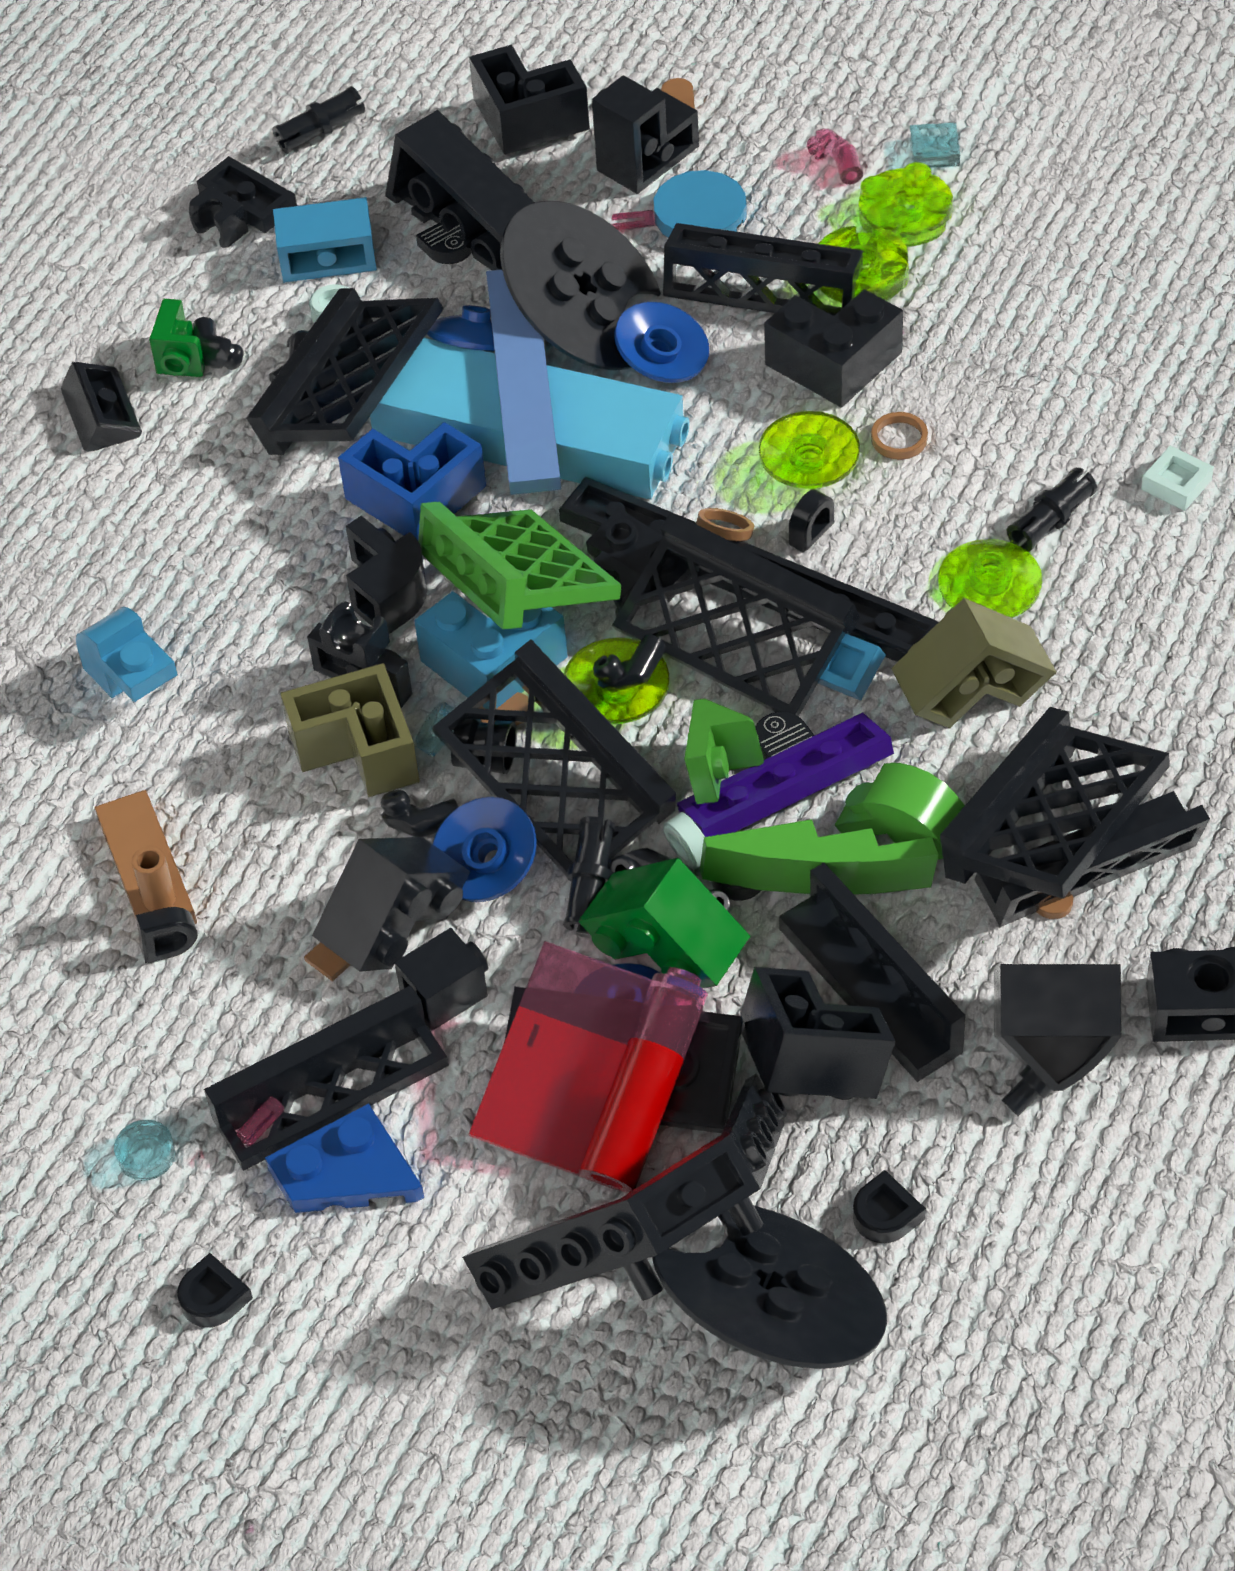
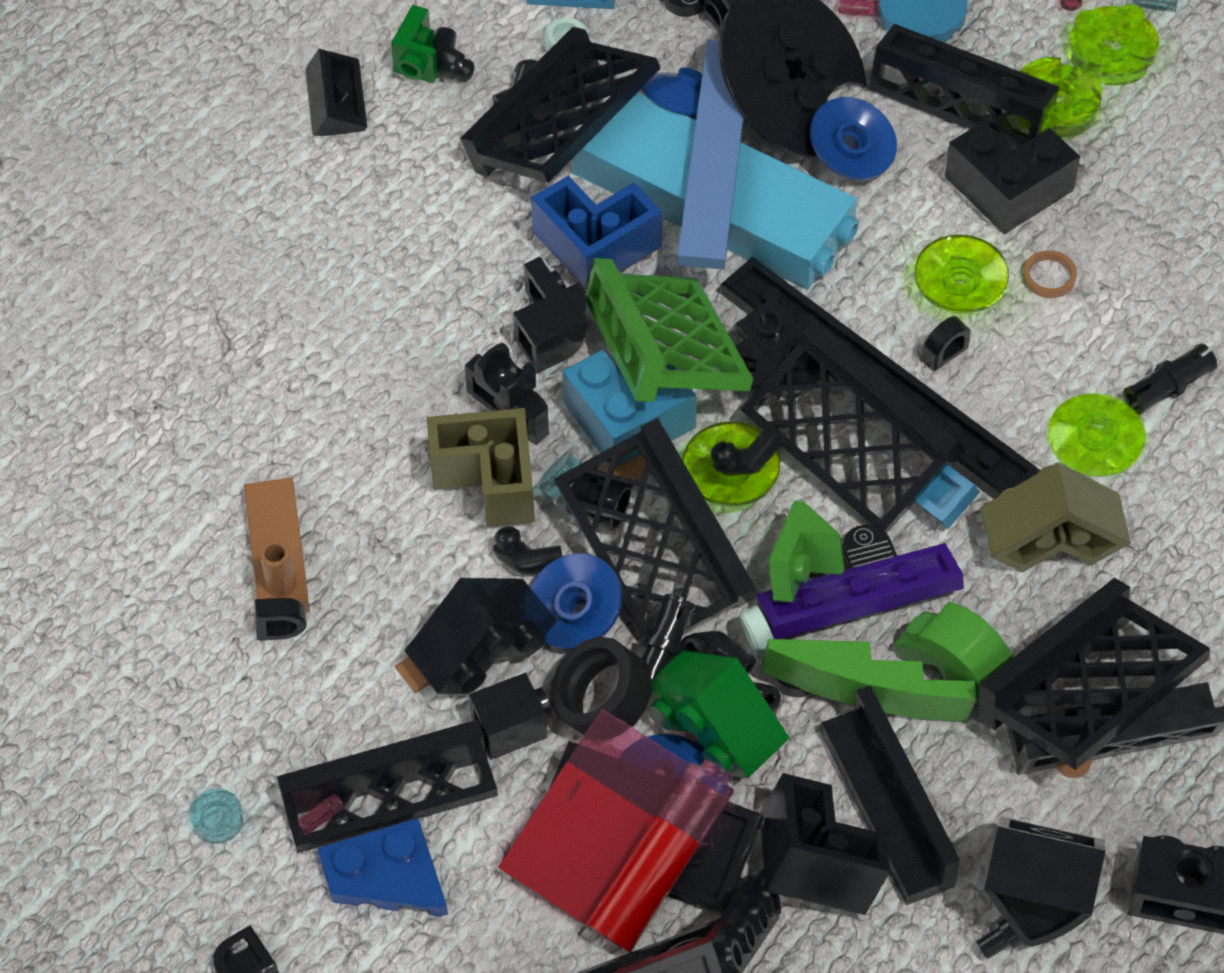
camera: 10 degrees right, 5 degrees up
dark azure brick [76,606,178,702] -> none
medium nougat piece [696,508,754,541] -> none
none -> black tyre [551,636,652,741]

